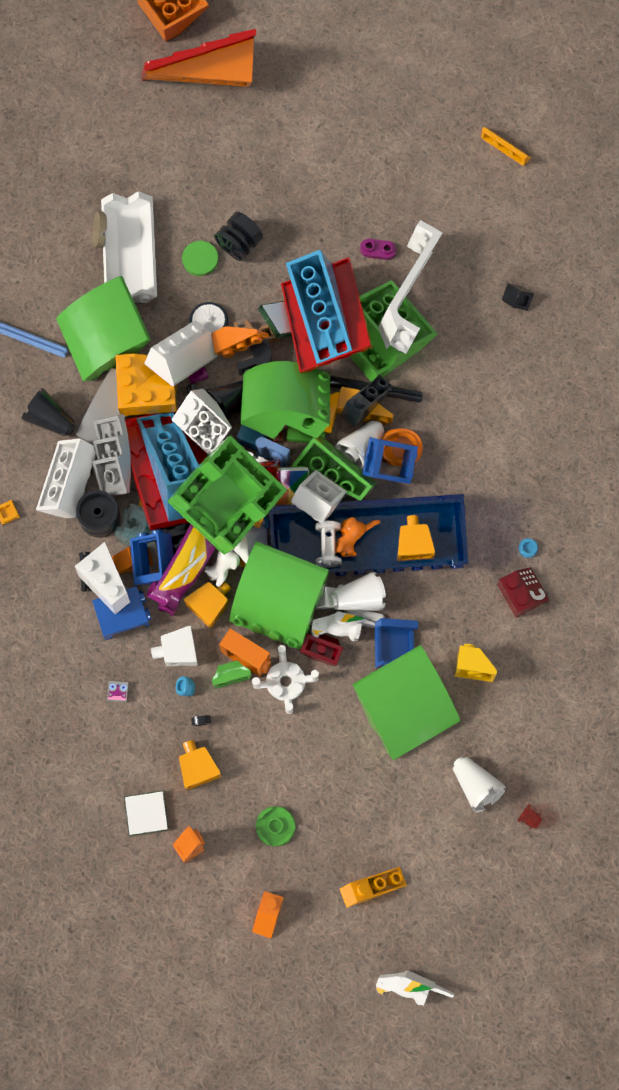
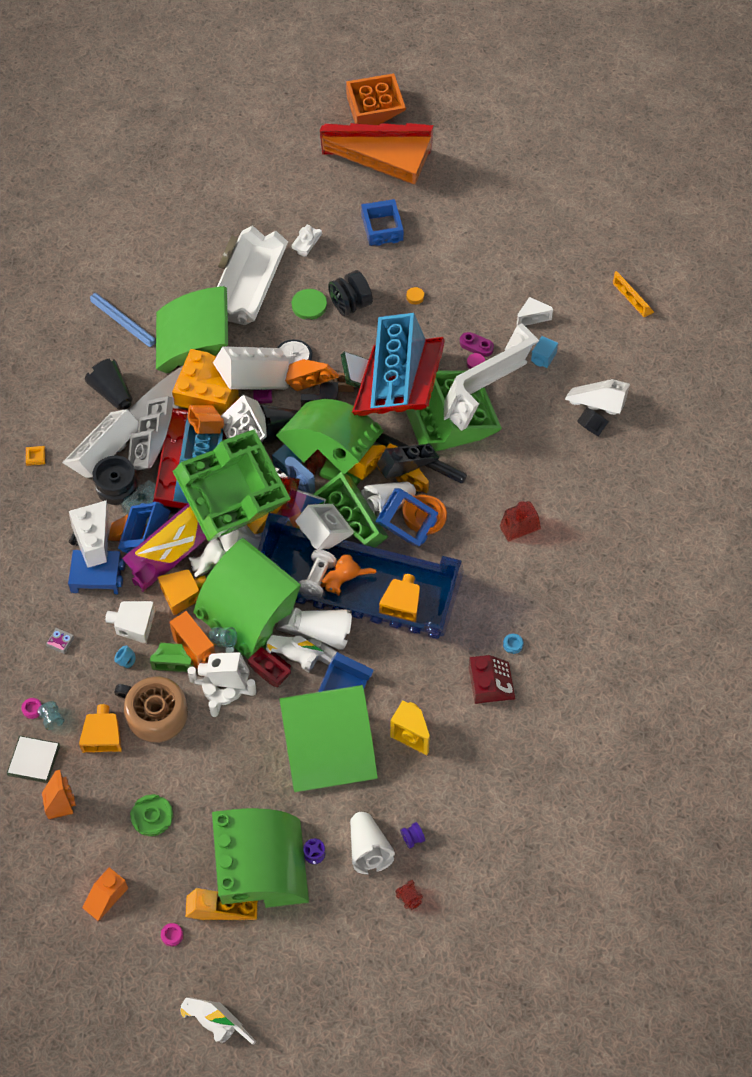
camera: 20 degrees right, 15 degrees down
none -> dark pink tile [21,698,43,719]
none -> clear light blue wheel [37,701,65,730]
none -> medium nougat wheel [124,677,188,742]
none -> dark pink tile [161,923,183,947]
none -> orange brick [188,405,224,434]
none -> white torso [198,653,249,689]
none -> clear light blue wheel [209,627,237,648]
none -> bright green slope [212,808,309,908]
none -> white hips [292,224,322,257]
none -> dark purple wheel [303,838,325,864]
none -> blue window [361,199,403,246]
none -> dark purple wheel [400,822,425,849]
none -> light orange tile [406,287,424,305]
none -> dark pink tile [467,353,485,369]
none -> clear red torso [499,501,541,542]
none -> white slope [517,297,553,326]
none -> dark azure brick [531,336,558,368]
none -> white slope [565,379,630,415]

